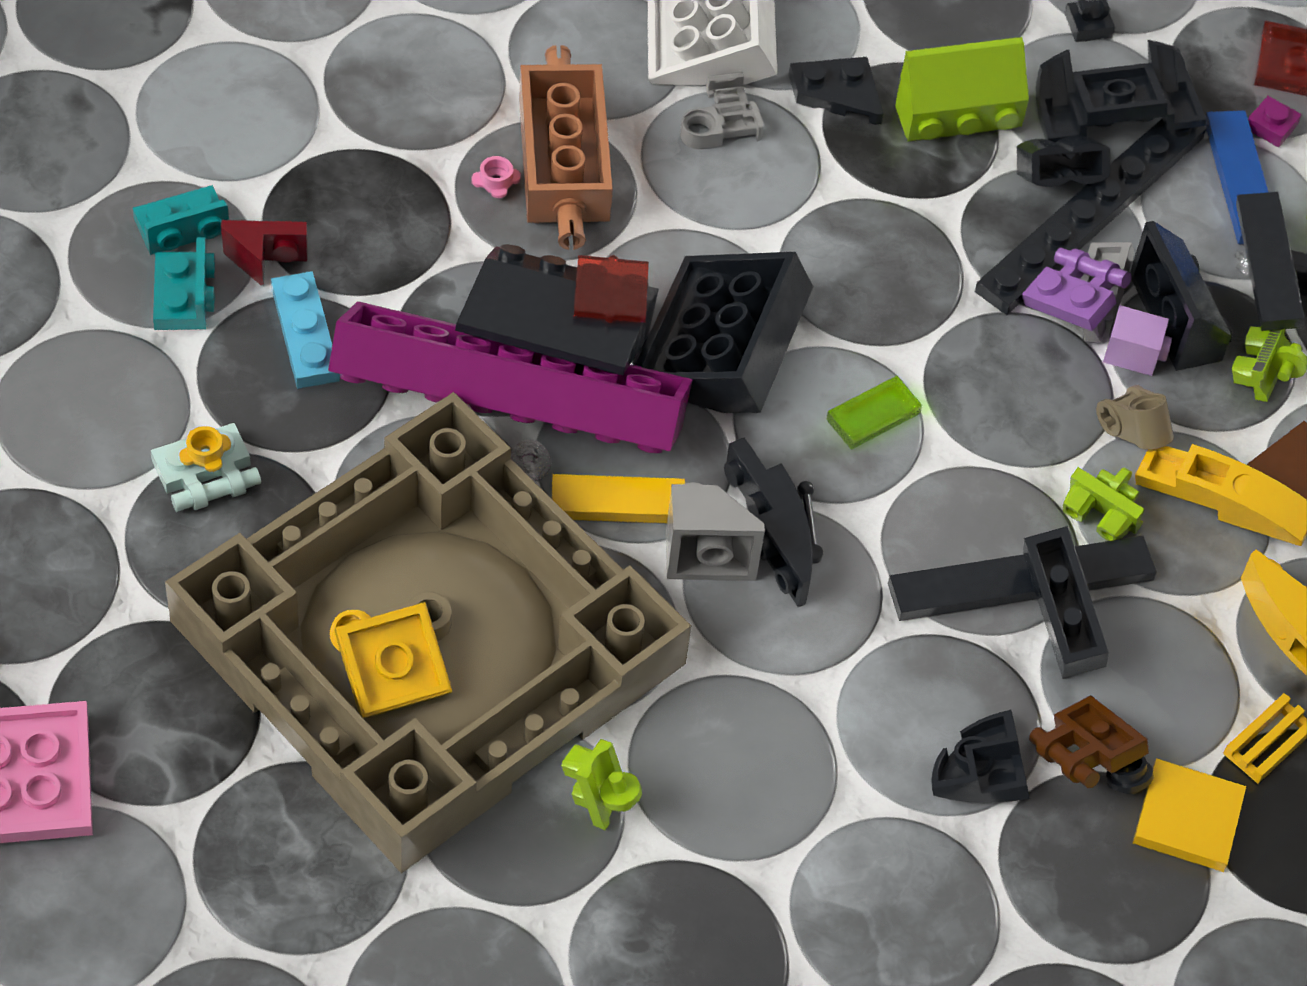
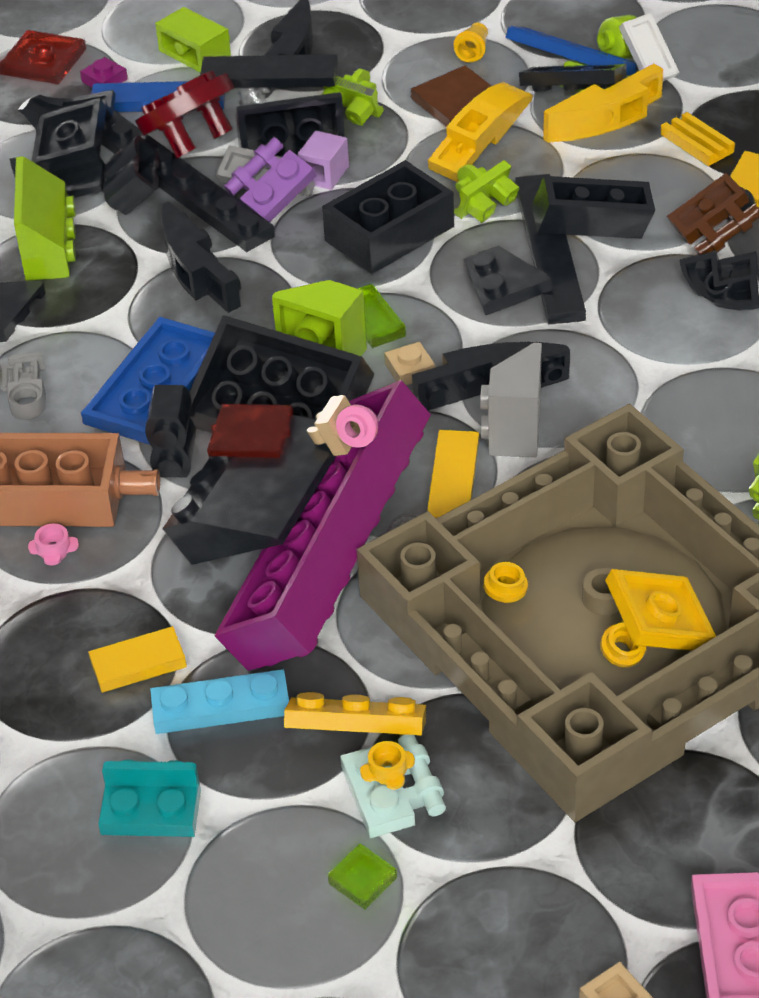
camera: 75 degrees left, 10 degrees down
teal bracket [133,185,229,255] -> none
dark red slope [221,220,308,286] -> none
dark tan piece [1096,385,1174,449] -> none
none -> blue plate [81,317,215,445]
none -> yellow tile [88,626,187,693]
none -> dark red piece [135,70,235,159]
none -> black brick [145,385,196,478]
none -> black slope [161,201,241,313]
none -> lime slope [272,280,367,356]
none -> yellow plate [284,692,426,735]
none -> tan tile [307,395,360,456]
none -> black brick [322,160,454,274]
none -> clear neon green tile [328,843,397,910]
none -> bright pink plate [336,405,378,448]
none -> tan plate [384,341,435,385]
none -> black wing [464,246,554,315]
none -> yellow plate [483,562,528,603]

